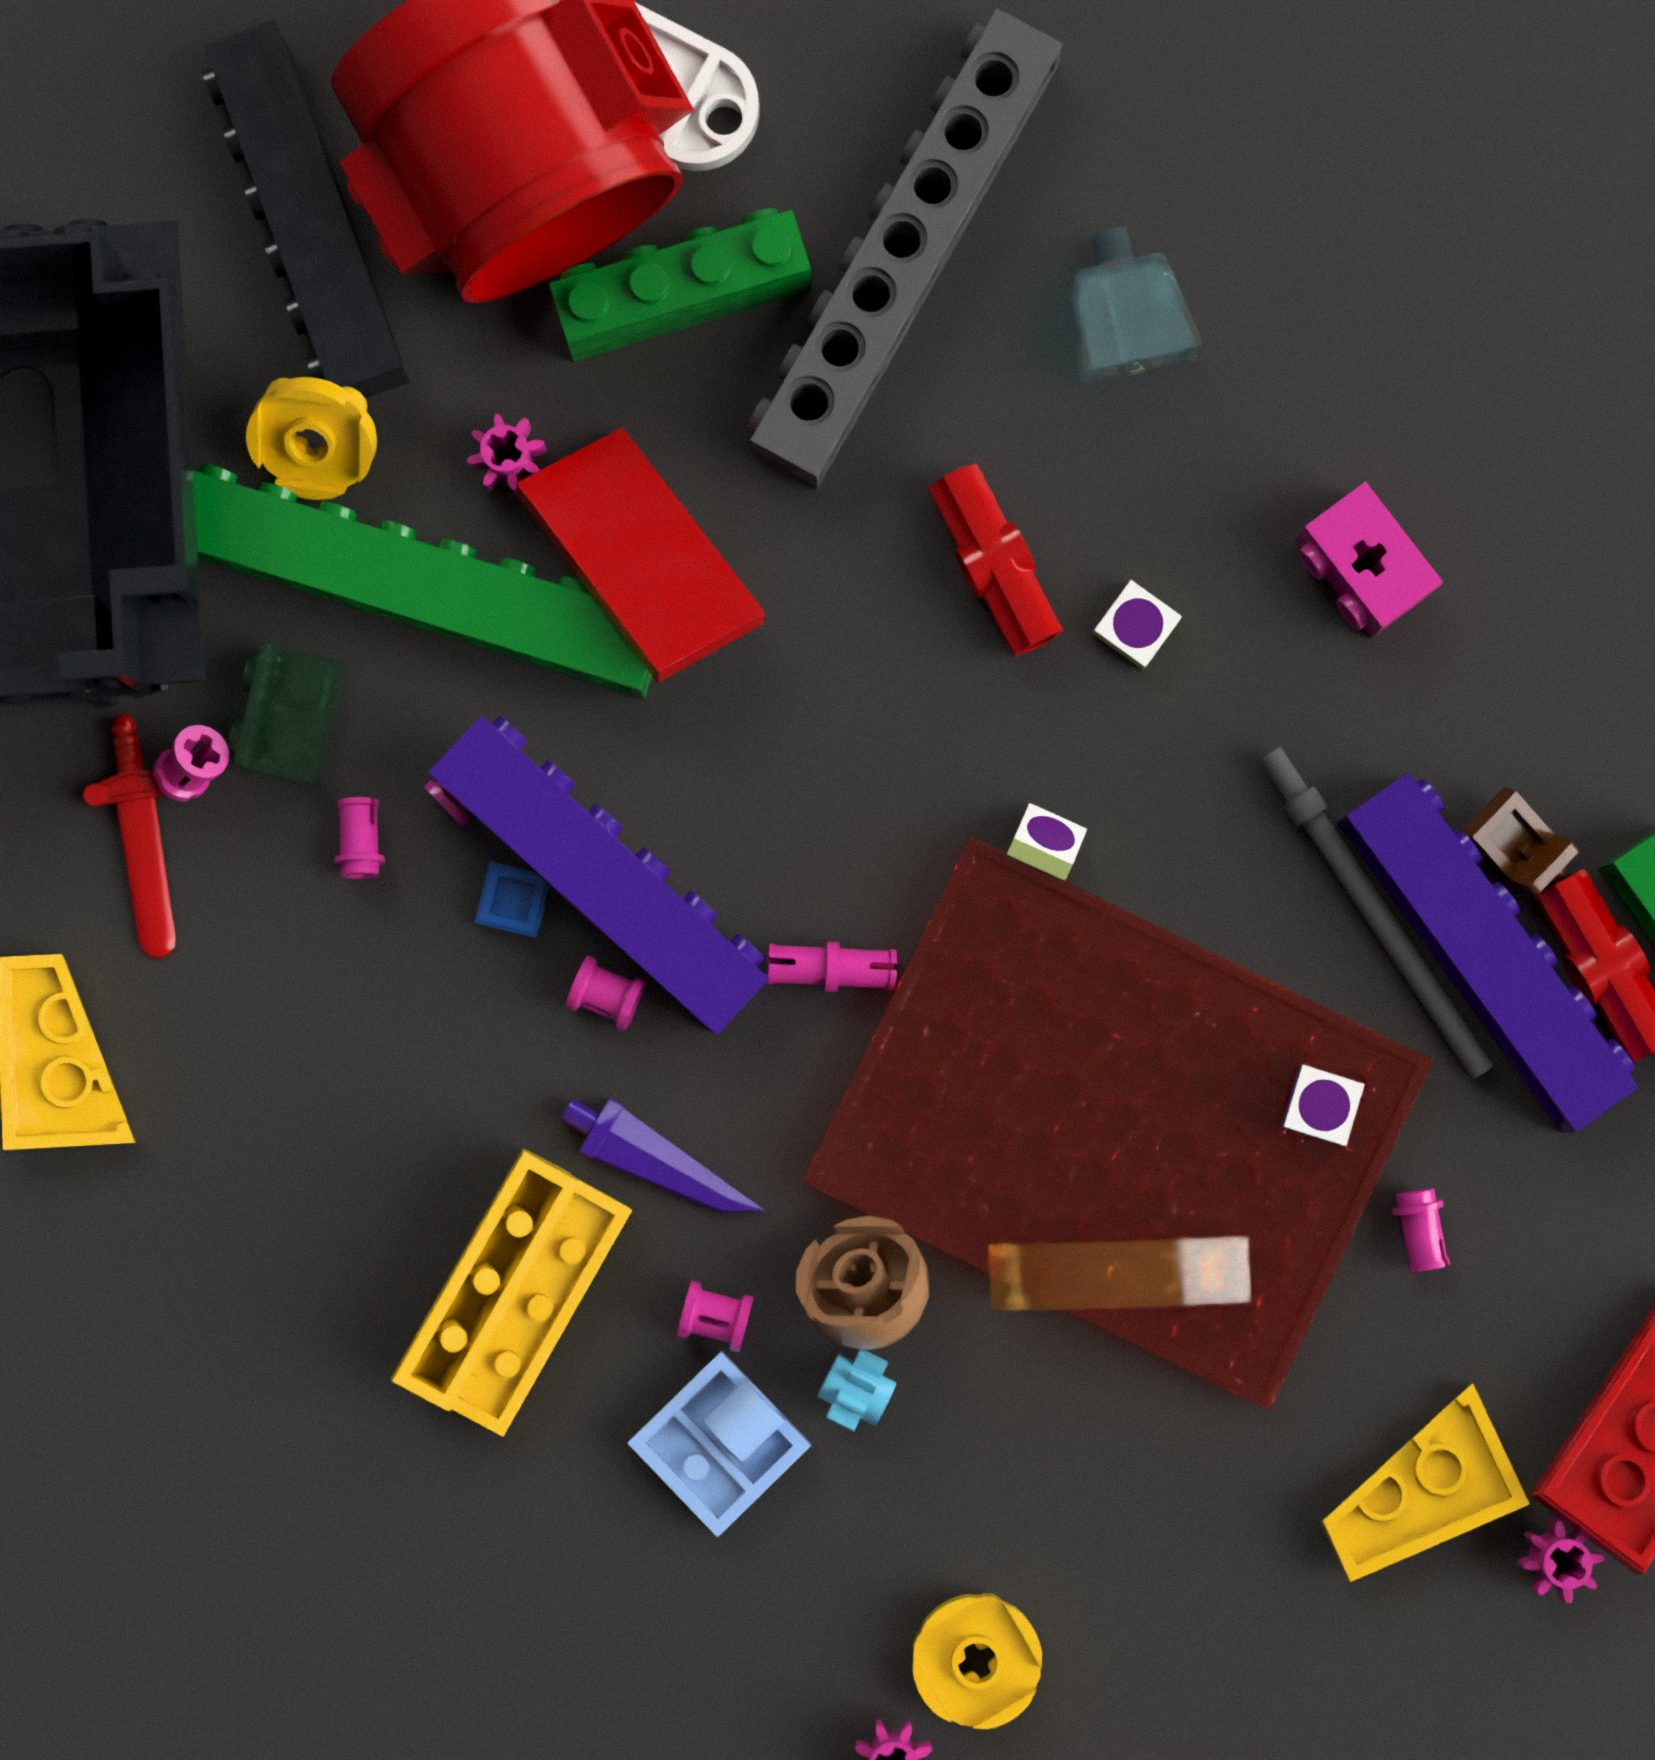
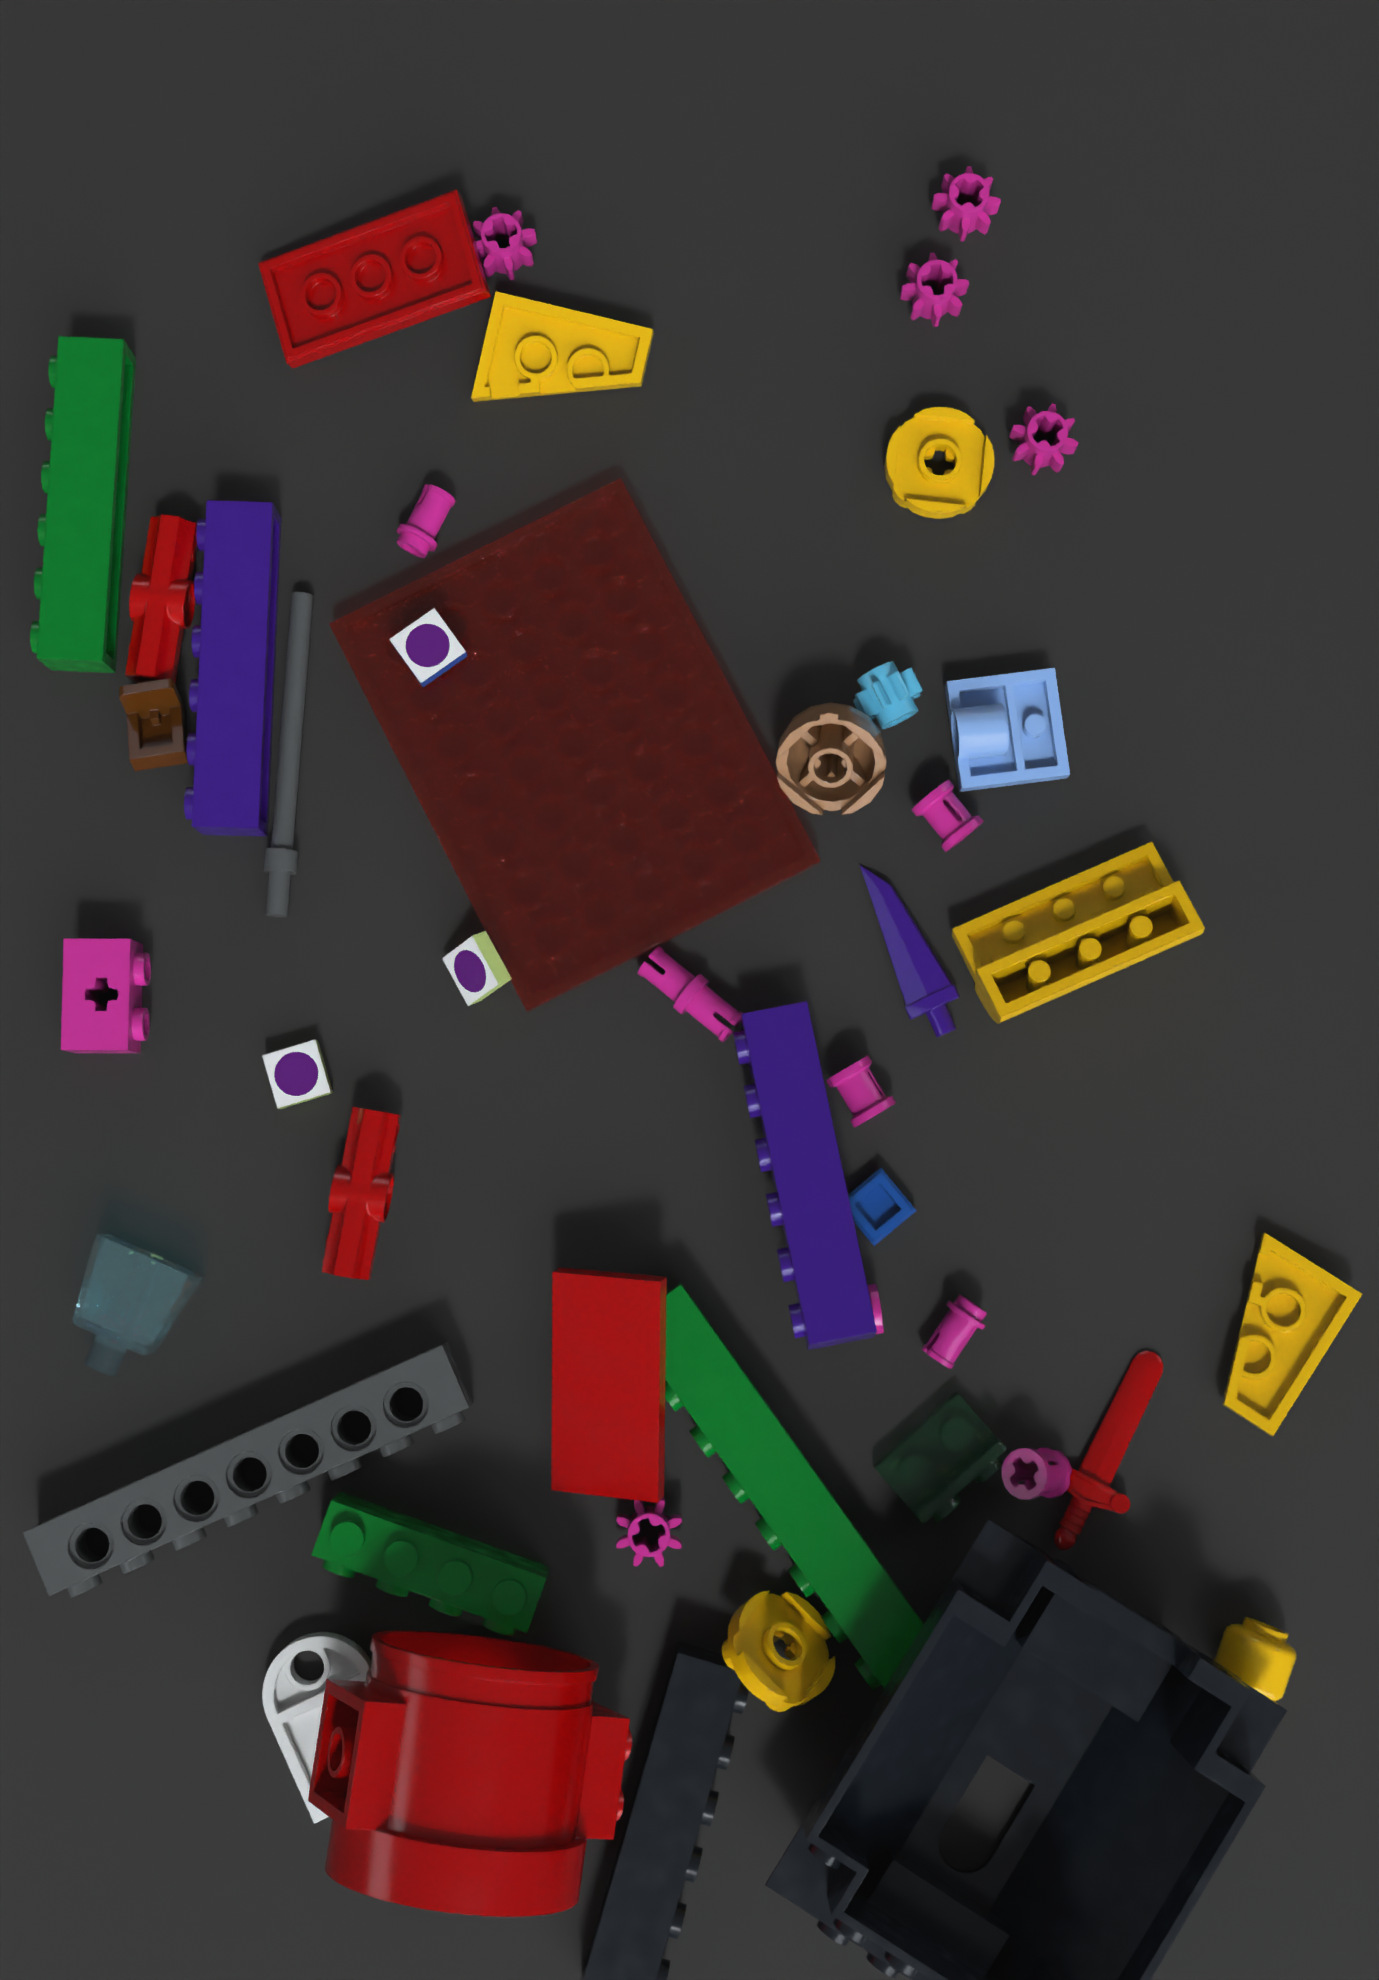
camera: 150 degrees left, 0 degrees up
clear orange slope [988,1236,1251,1310] -> none

